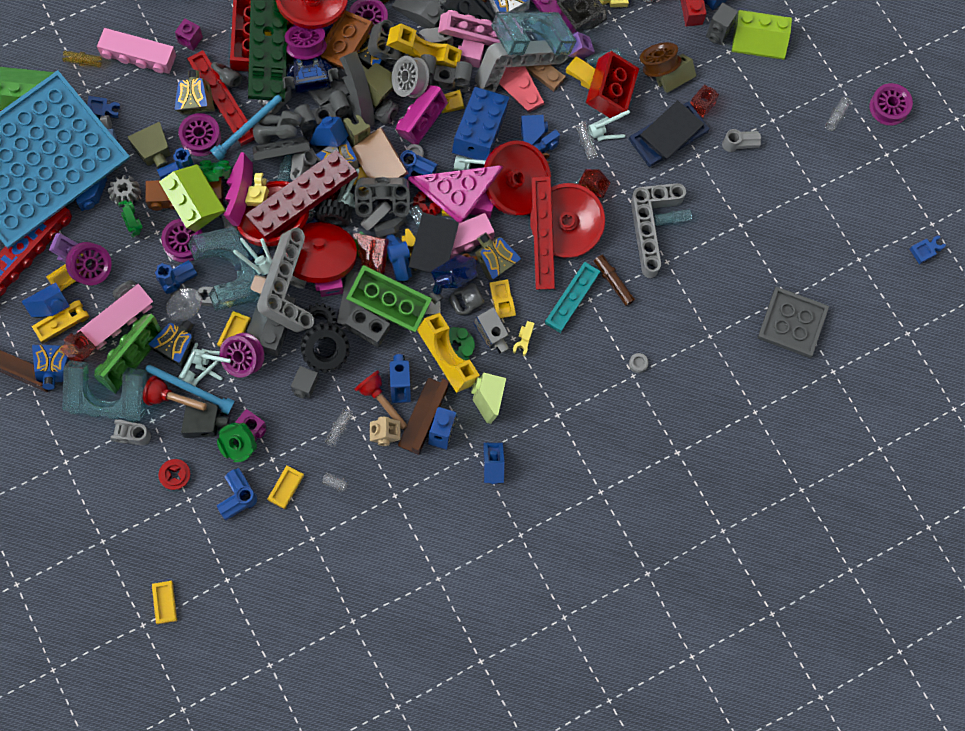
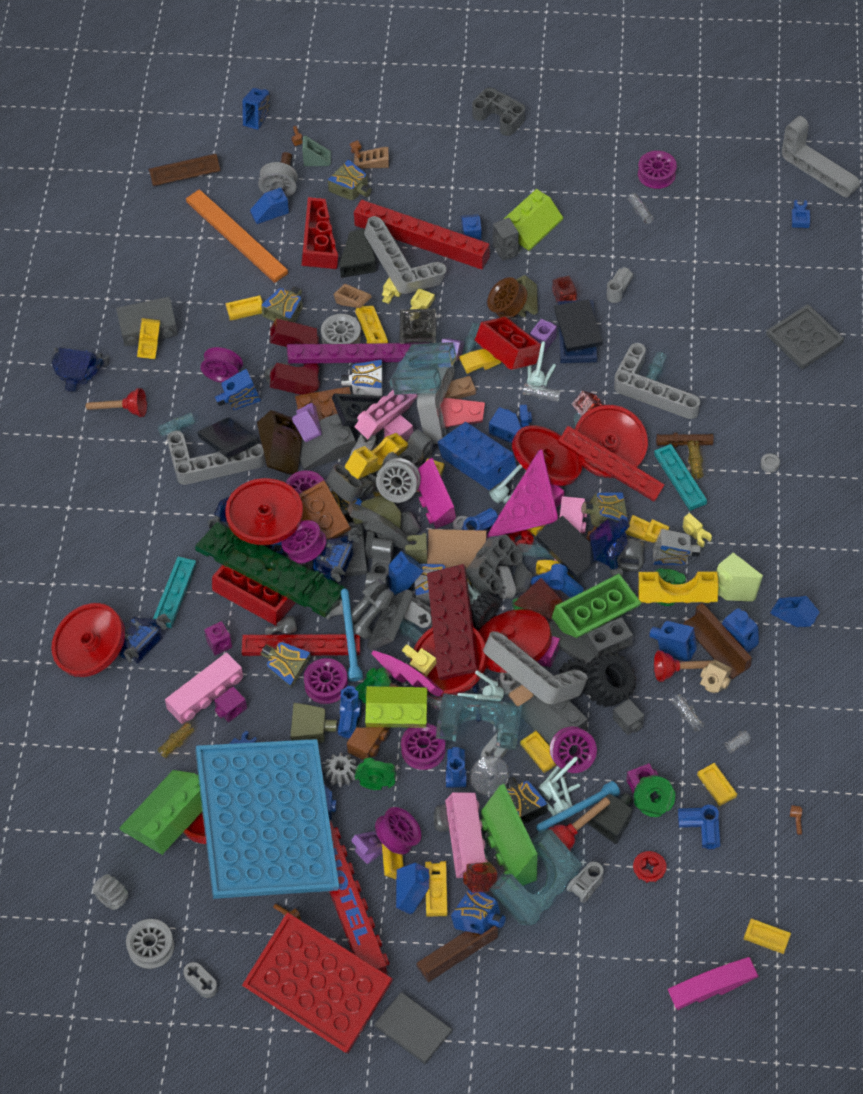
camera: 50 degrees left, 15 degrees down
none -> magenta brick [214,687,247,723]
none -> medium lavender brick [530,319,557,352]
none -> dark pink slope [668,957,759,1010]
none -> clear yellow pin [687,441,704,479]
none -> dark orange hand [790,805,802,835]

